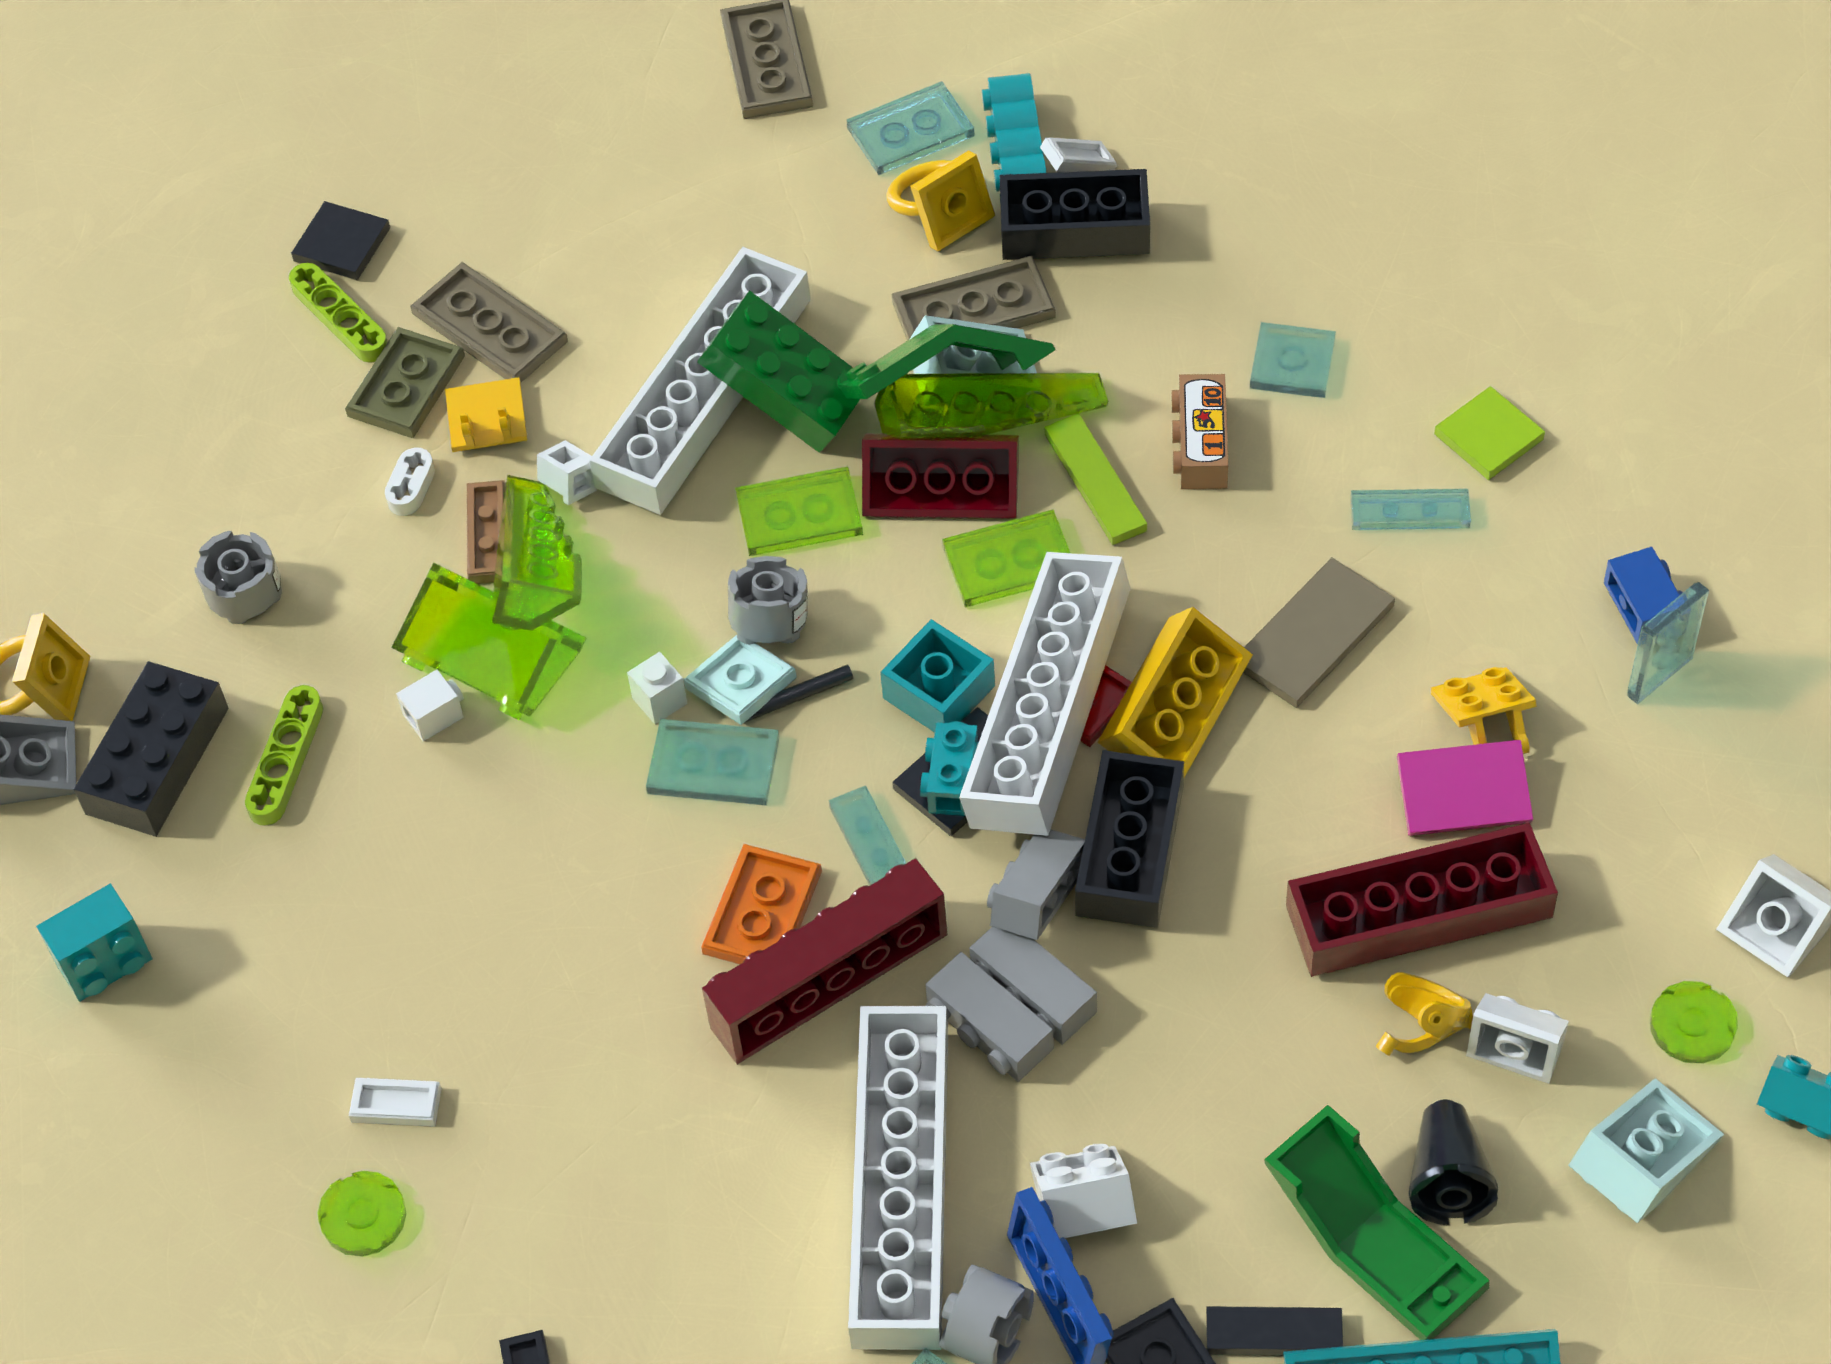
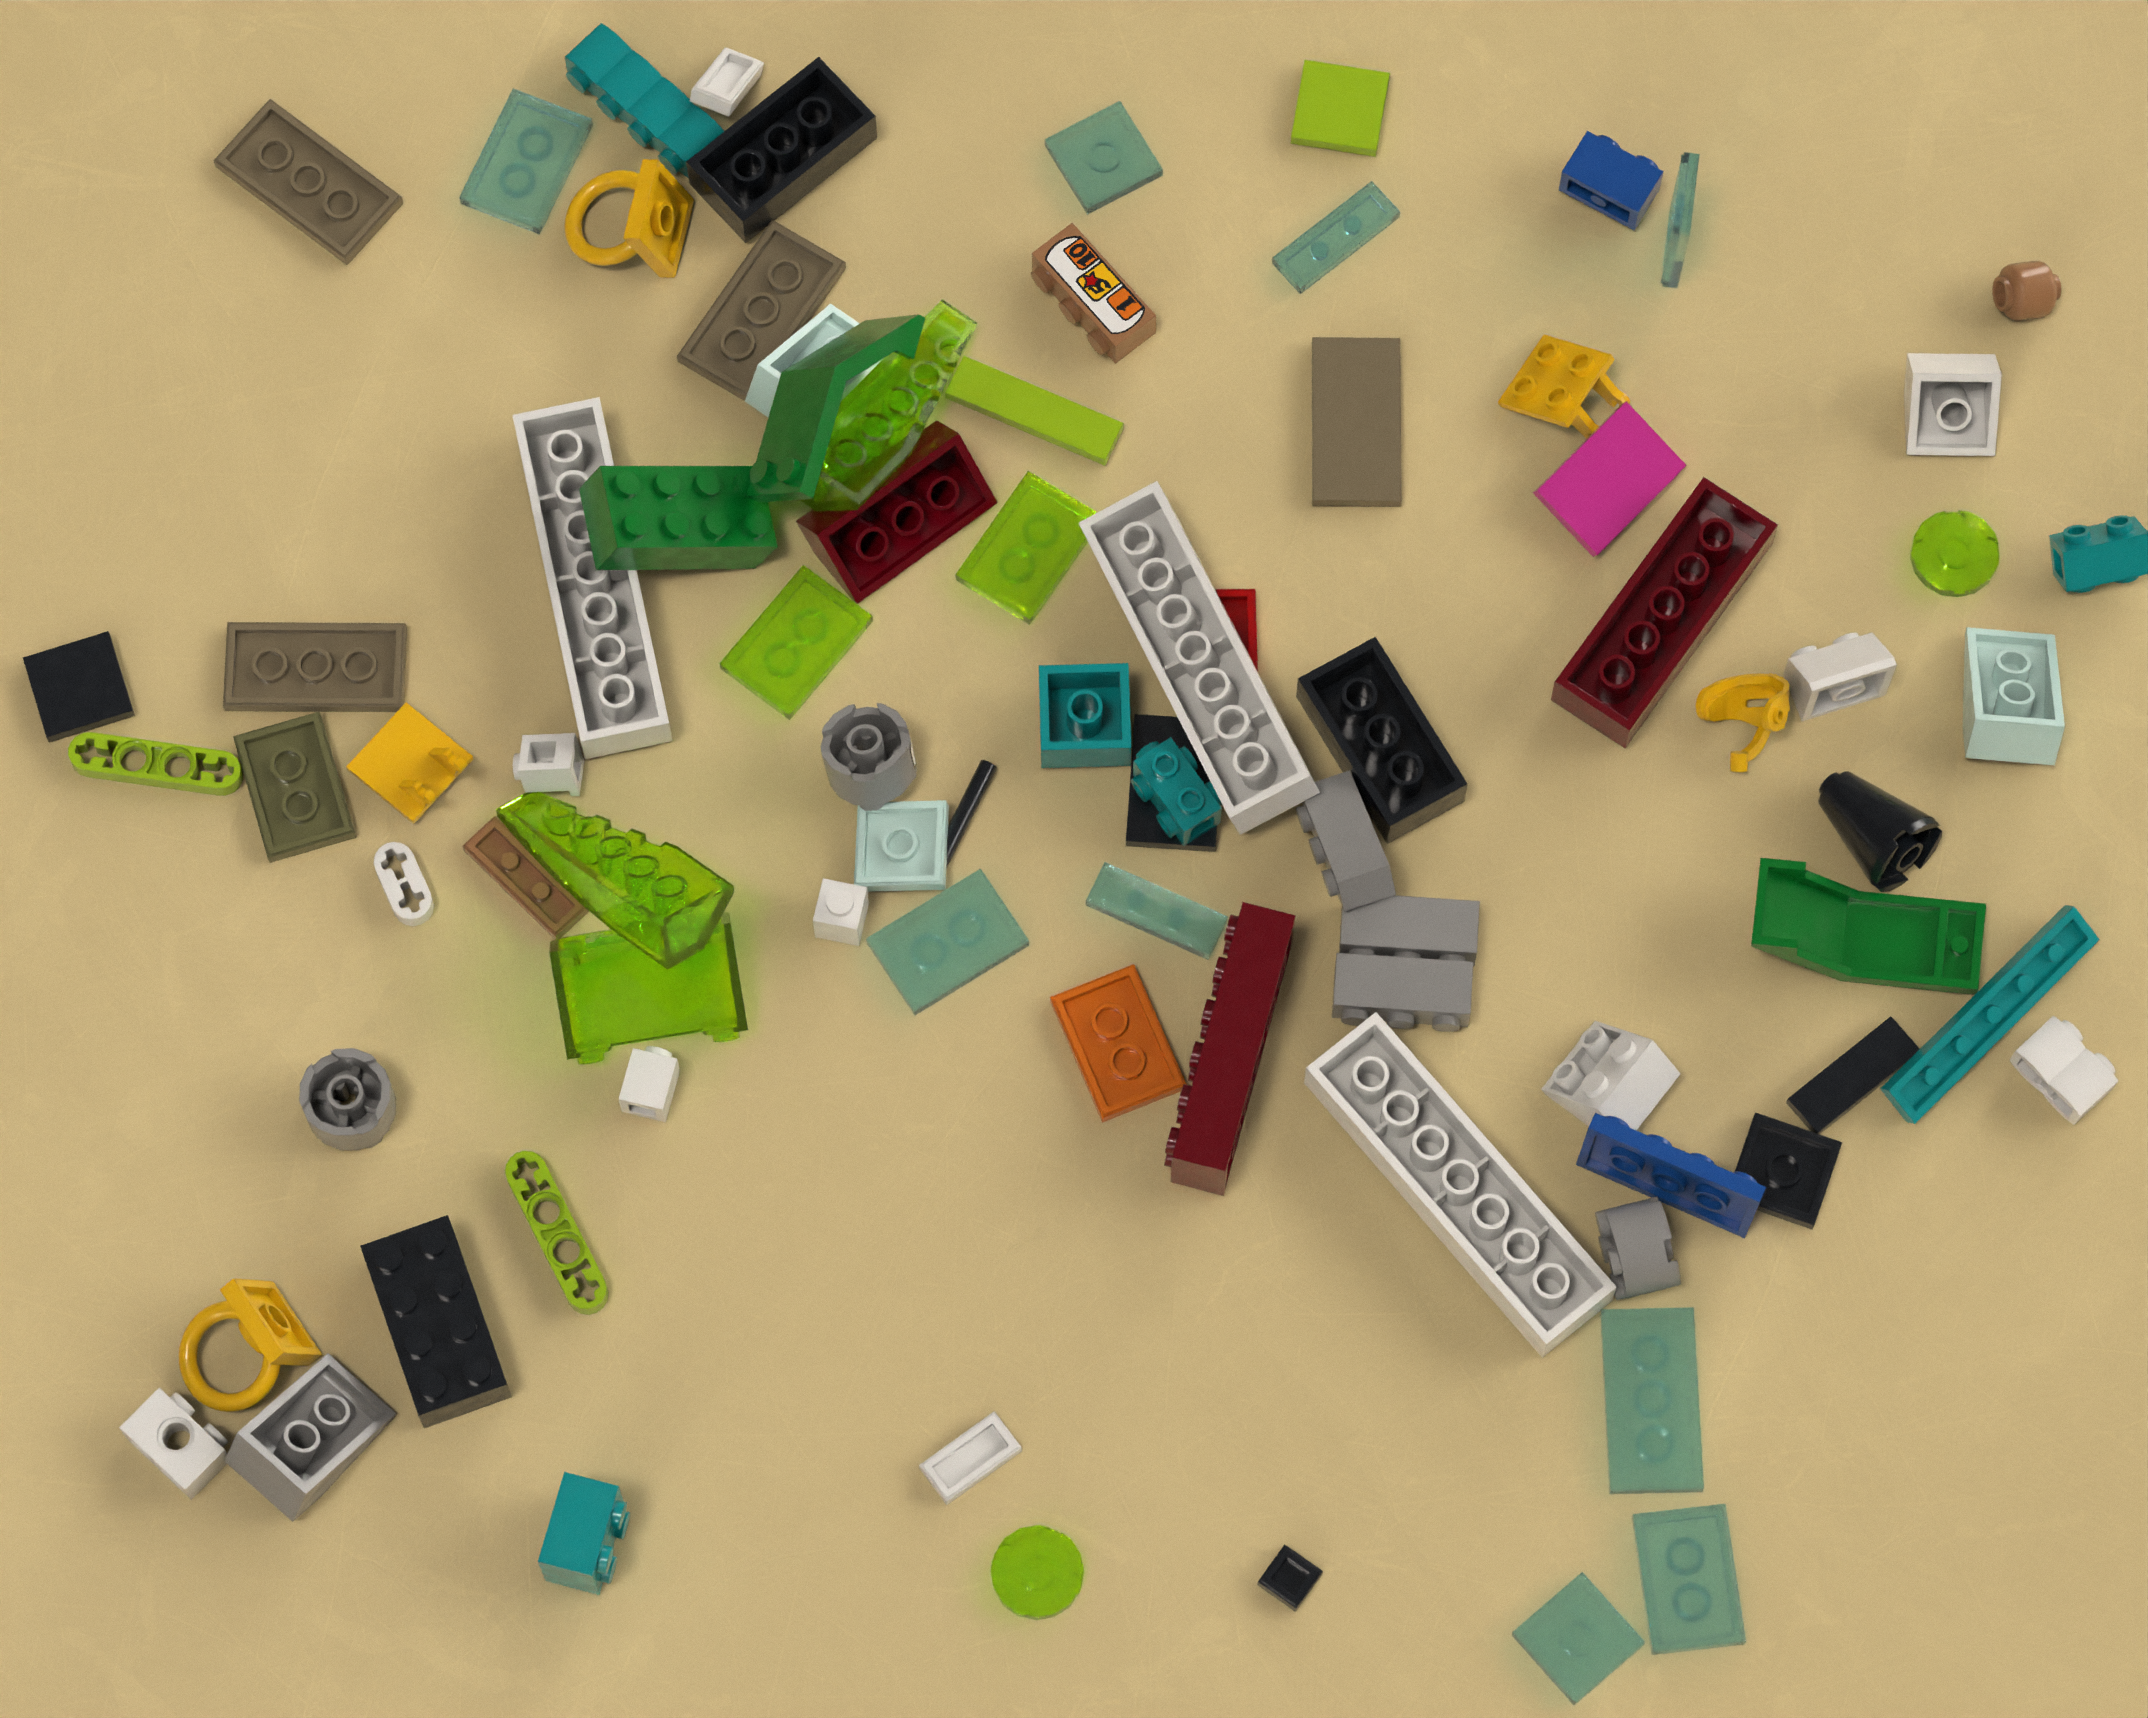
camera: 45 degrees left, 15 degrees up
yellow slope [1097,607,1253,778] -> none

